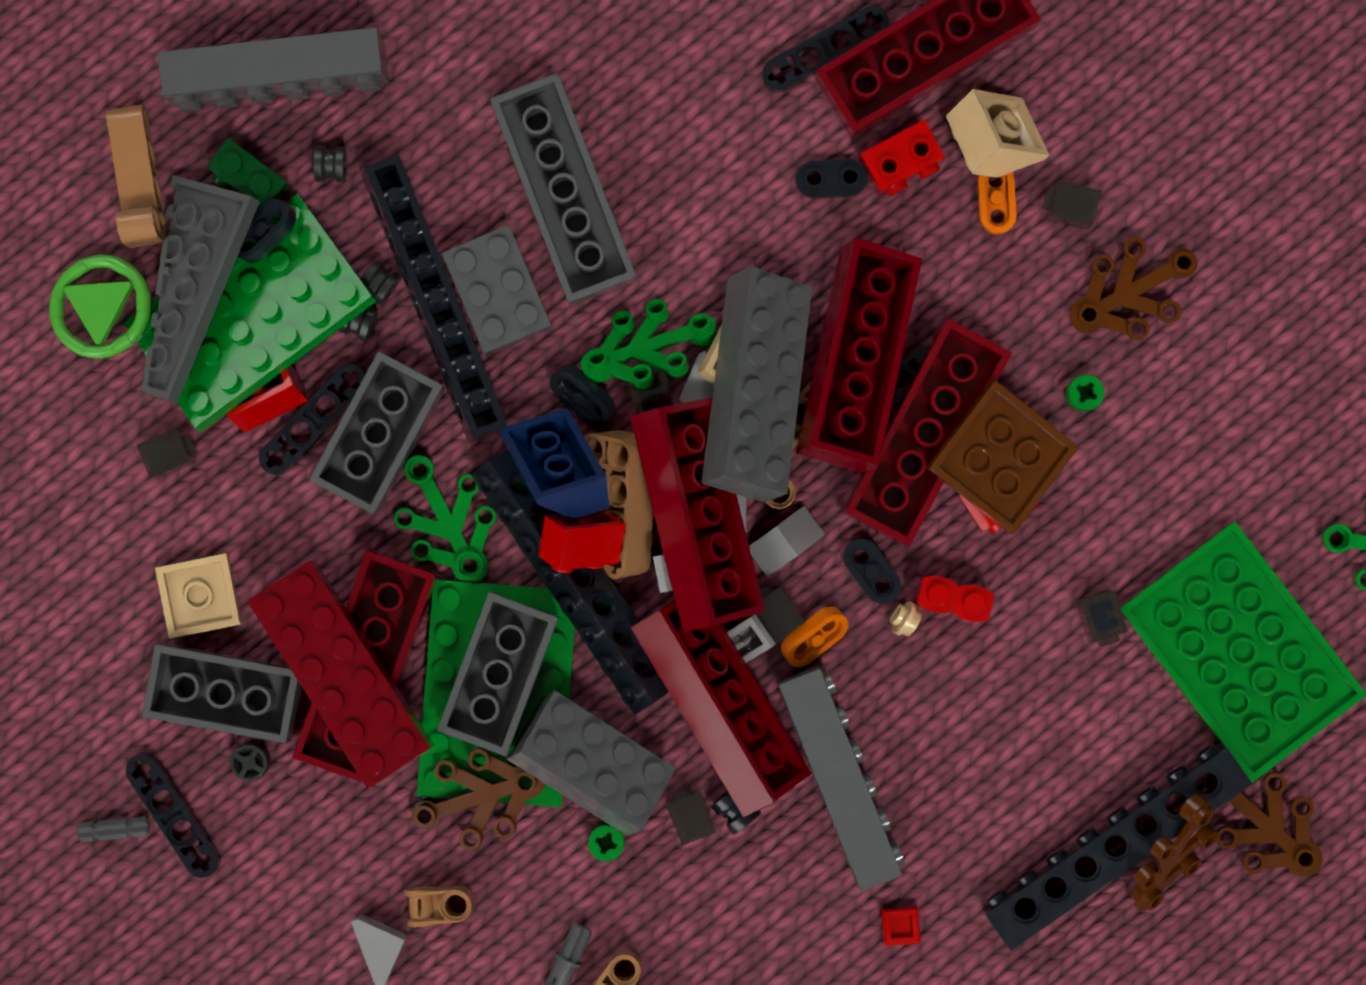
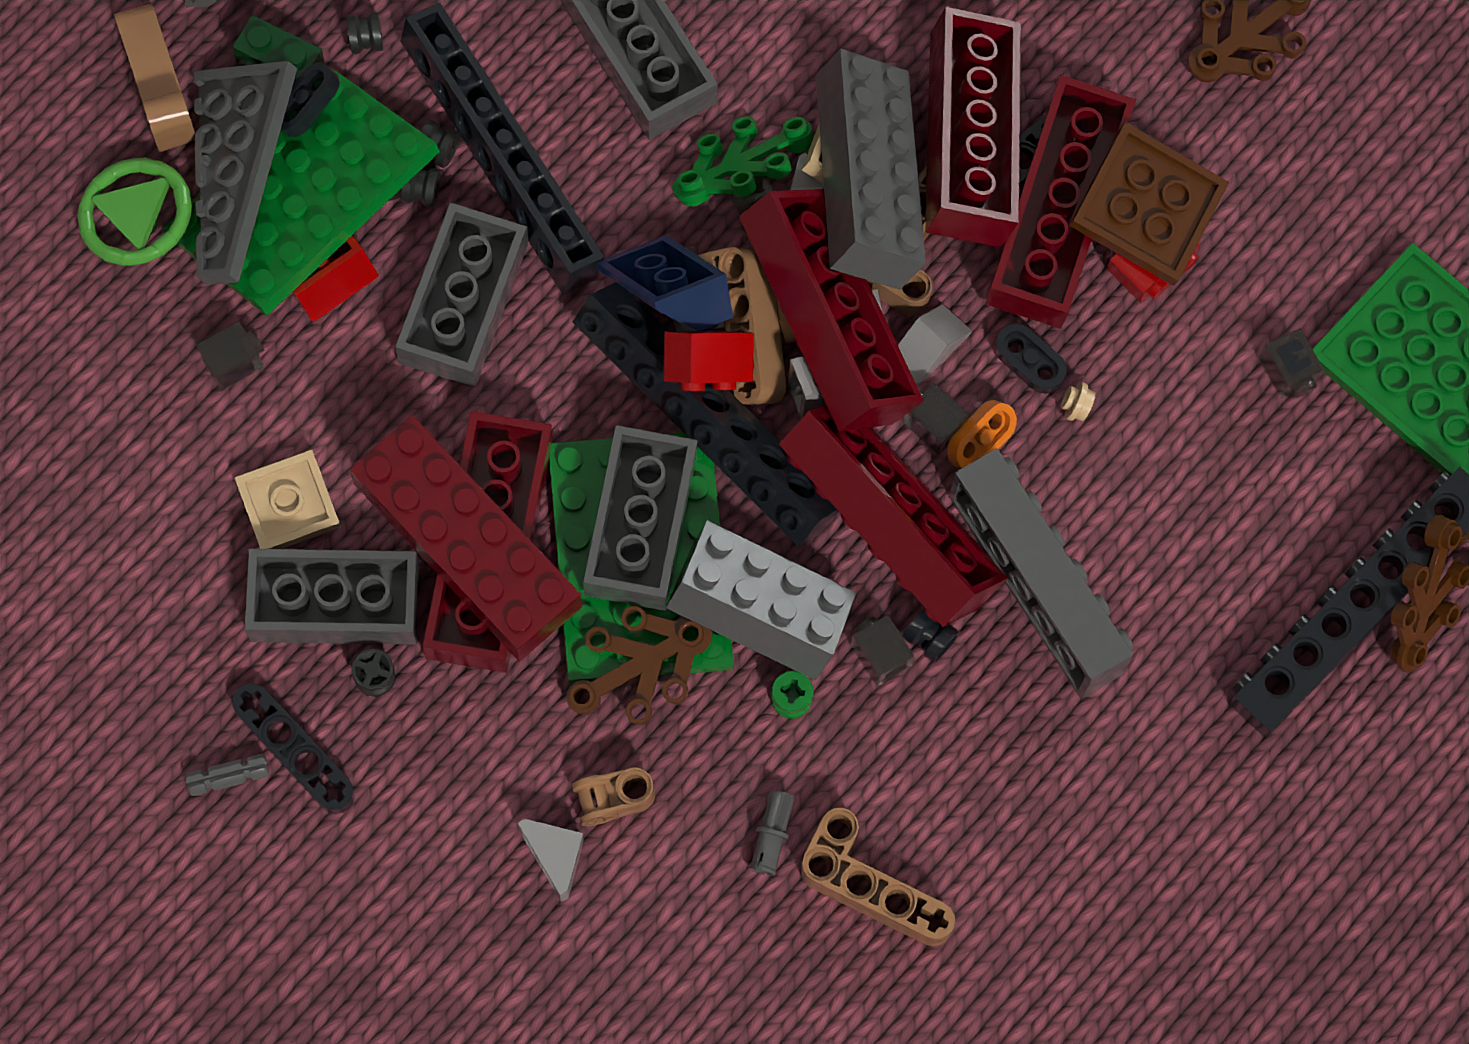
camera: 15 degrees left, 15 degrees down
black beam [259,364,366,475] -> none
green plant [394,455,497,583] -> none
dark grey brick [442,225,553,357] -> none
black plate [550,364,615,427] -> none
light grey slope [727,614,776,663] -> none
red tile [881,905,921,946] -> none
red brick [914,576,995,622] -> none
green wheel [1065,375,1105,412] -> none

